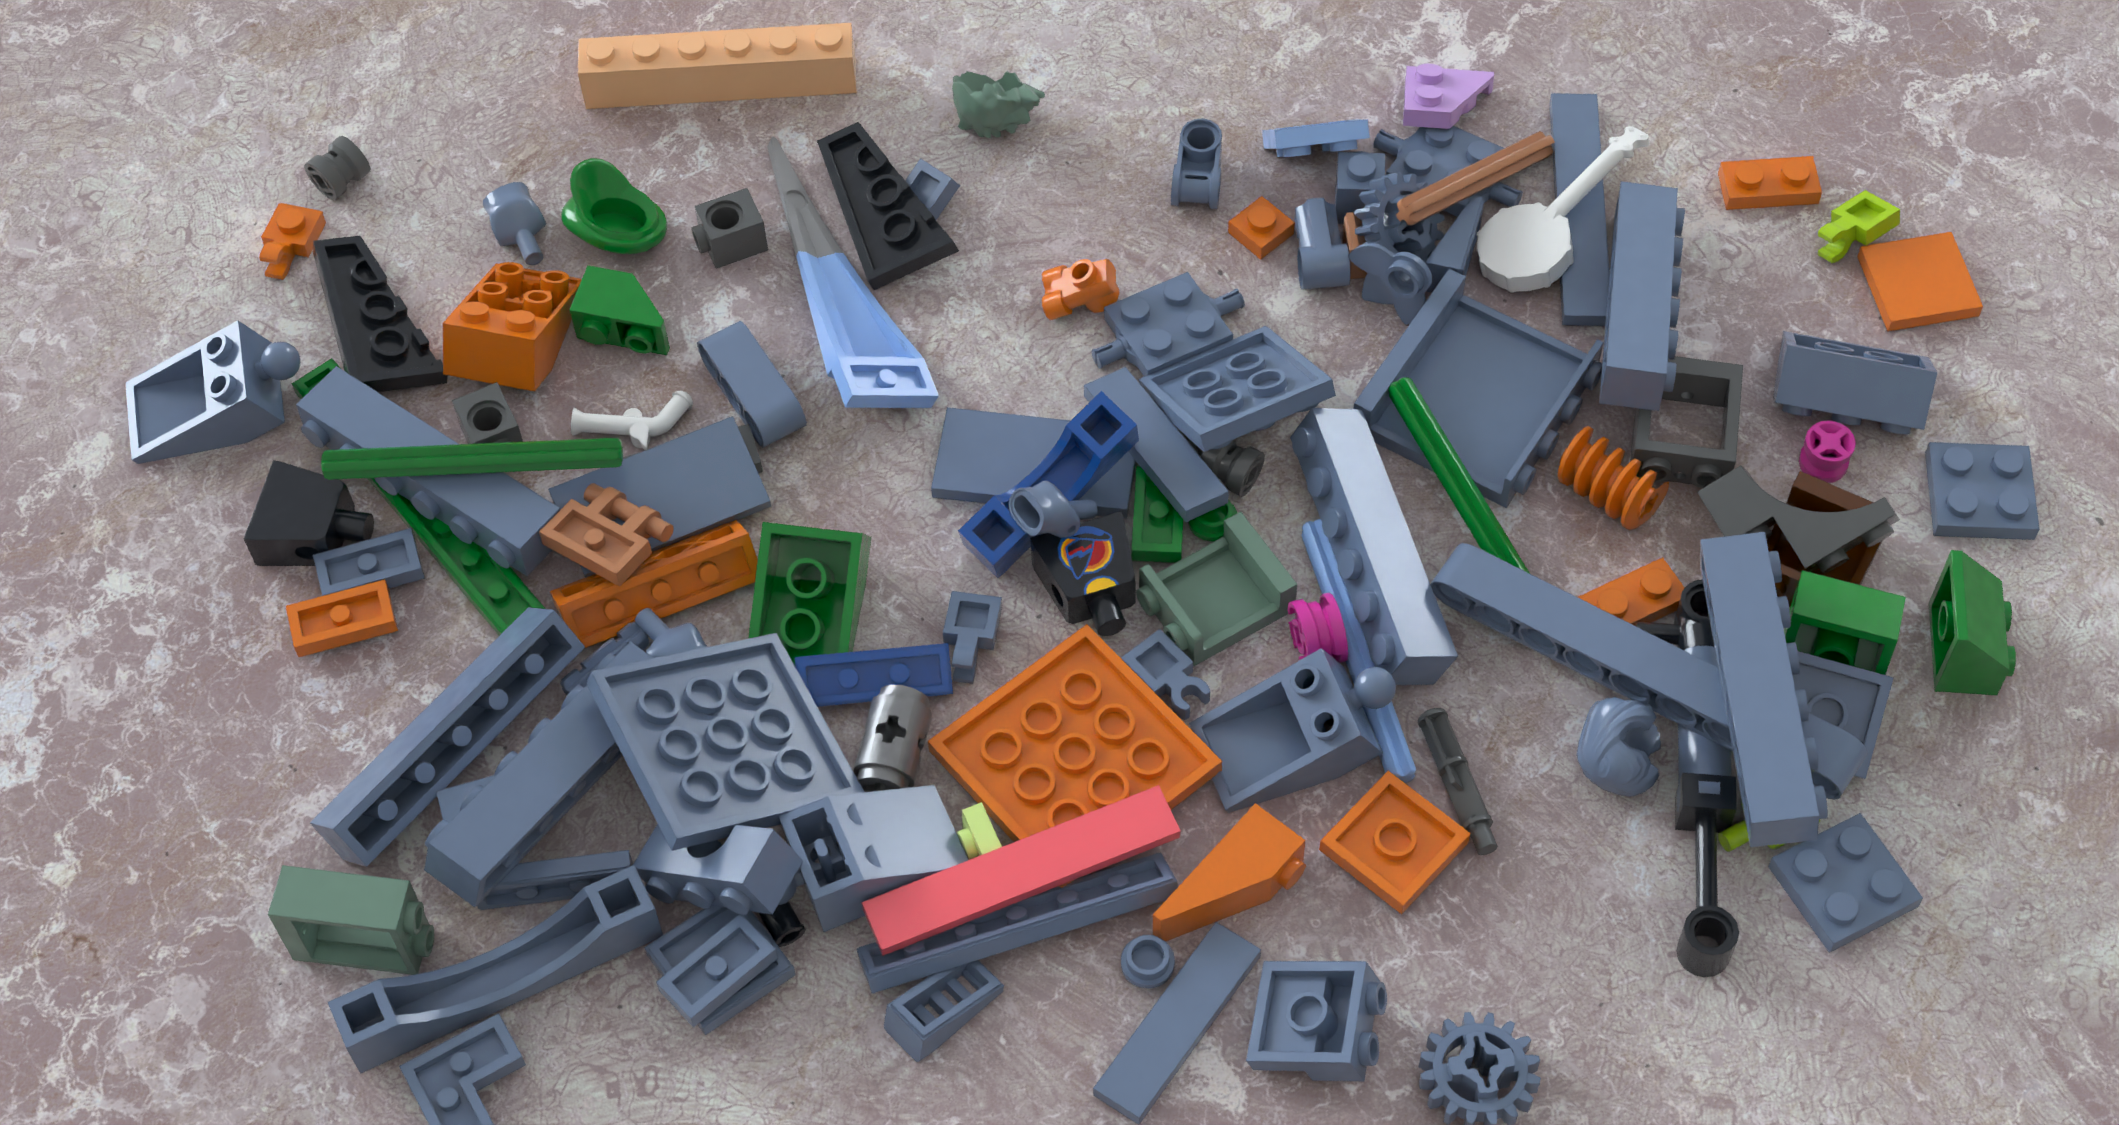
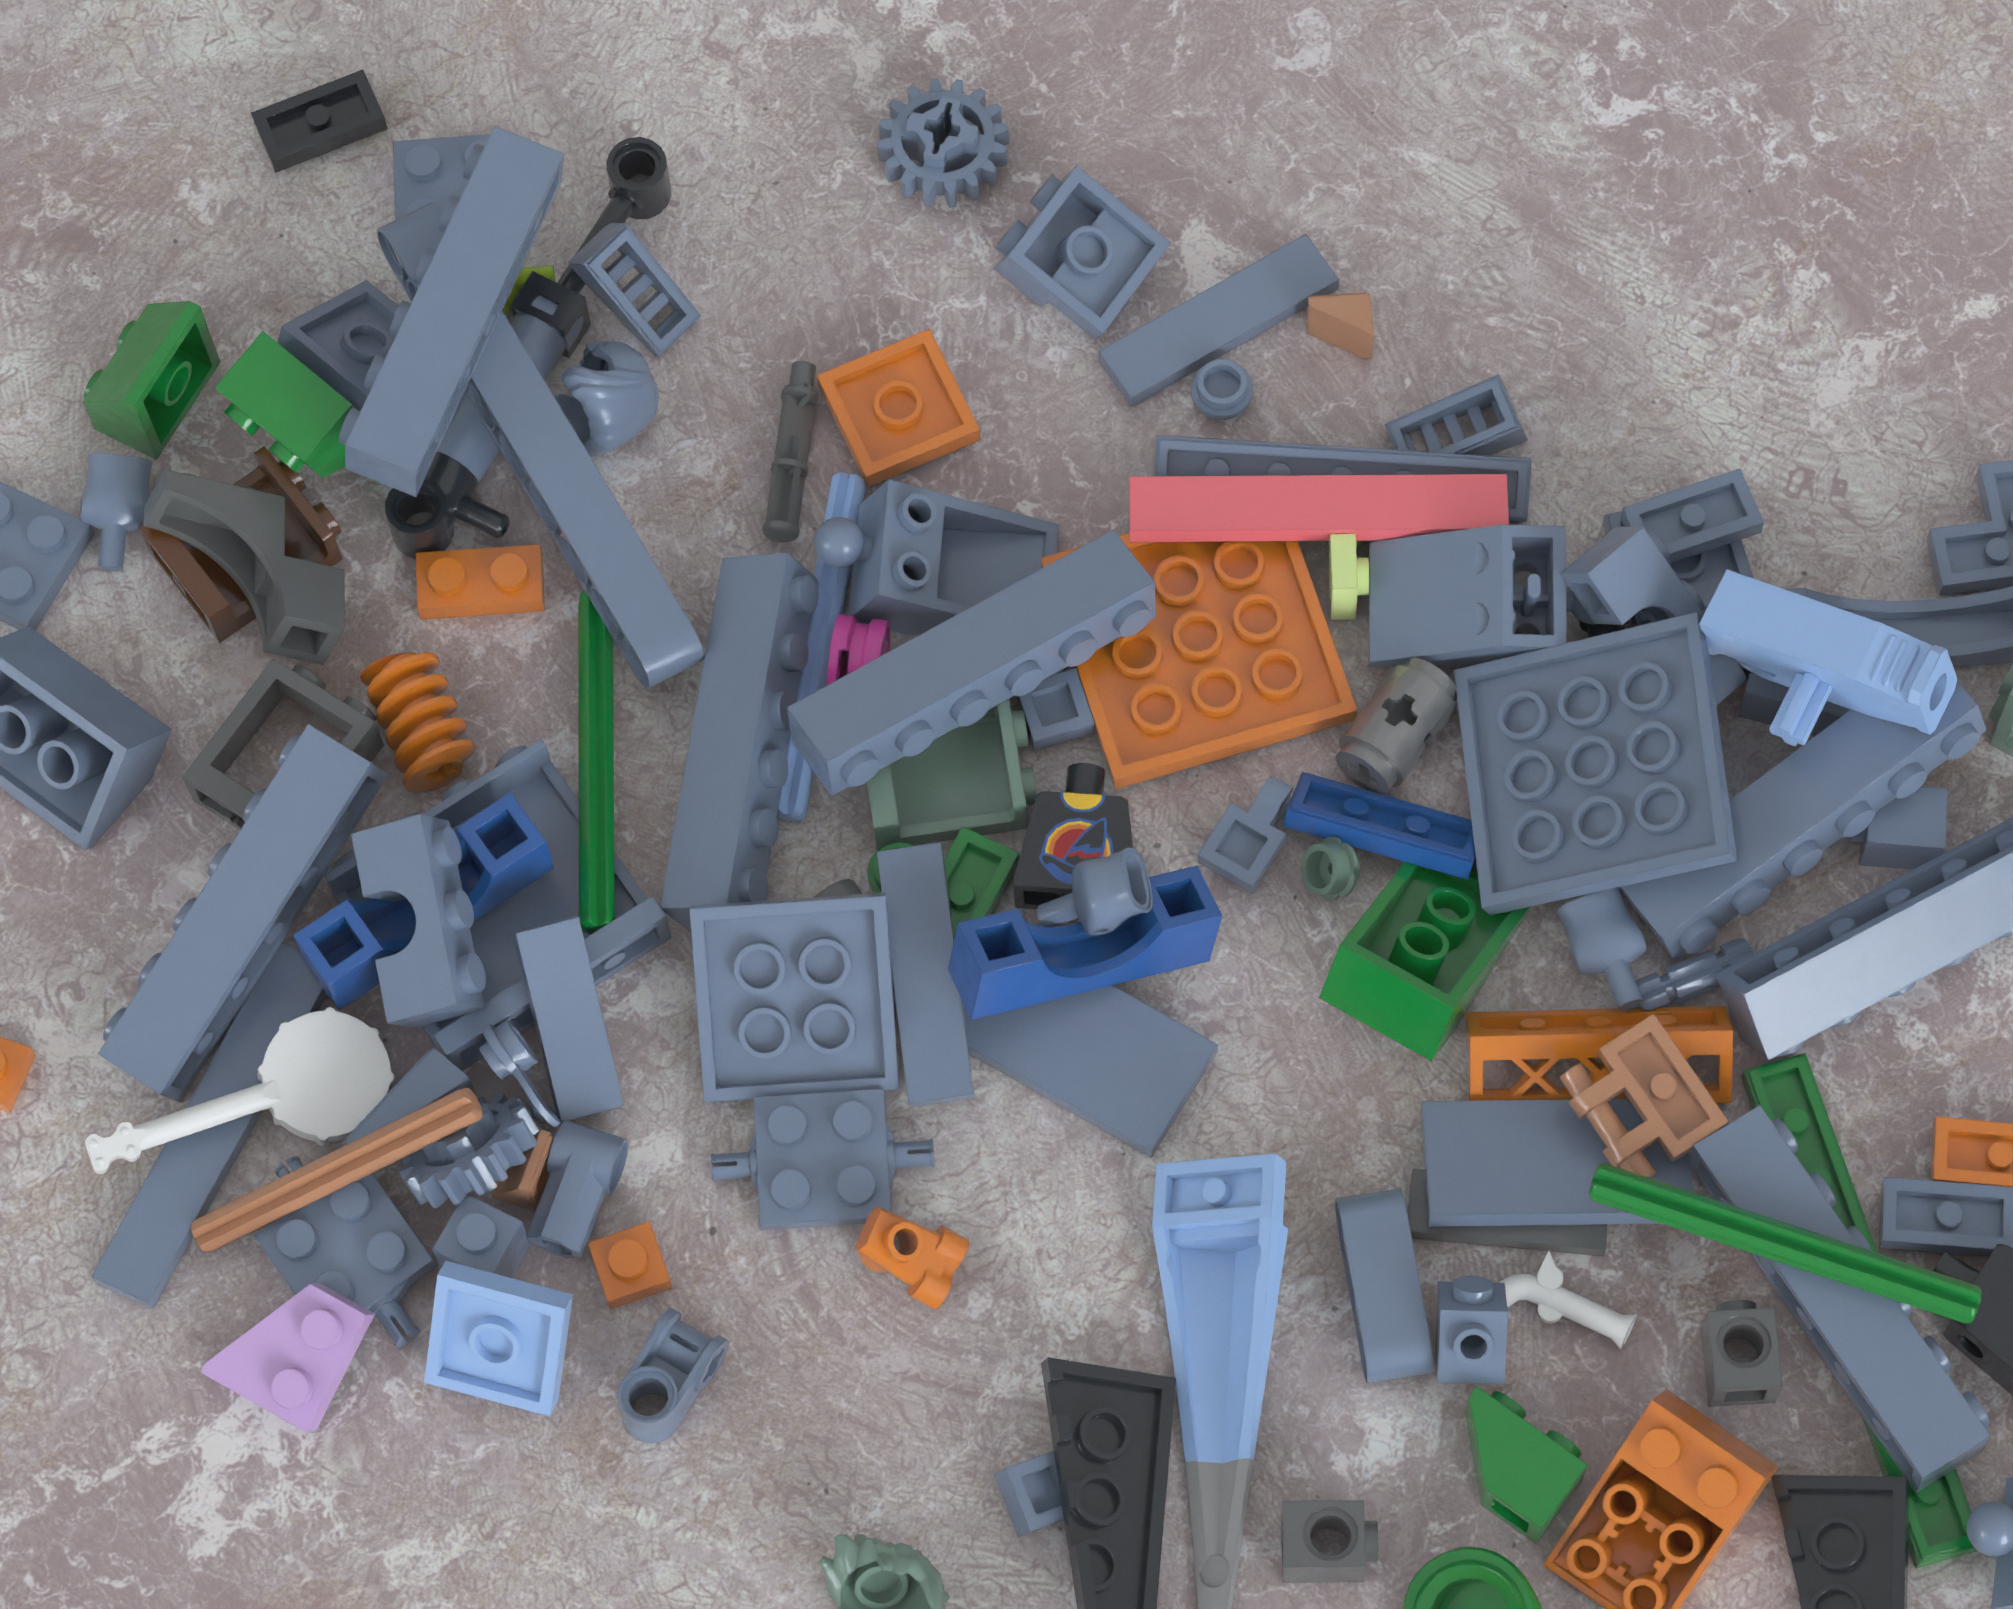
camera: 155 degrees left, 10 degrees up
orange slope [1153,803,1306,942] -> none
dark pink wheel [1798,421,1856,483] -> none
none -> sand blue piece [79,453,153,572]
none -> black plate [251,69,388,173]
none -> blue arch [293,792,554,1010]
none -> sand blue arch [351,814,486,1028]
none -> sand blue tile [512,915,624,1122]
none -> sand blue slope [568,223,701,357]
none -> sand blue brick [787,530,1156,796]
none -> sand green plate [1301,837,1360,900]
none -> nougat slope [1306,292,1374,359]
none -> sand blue brick [1435,1276,1508,1385]
none -> light blue piece [1699,569,1957,746]

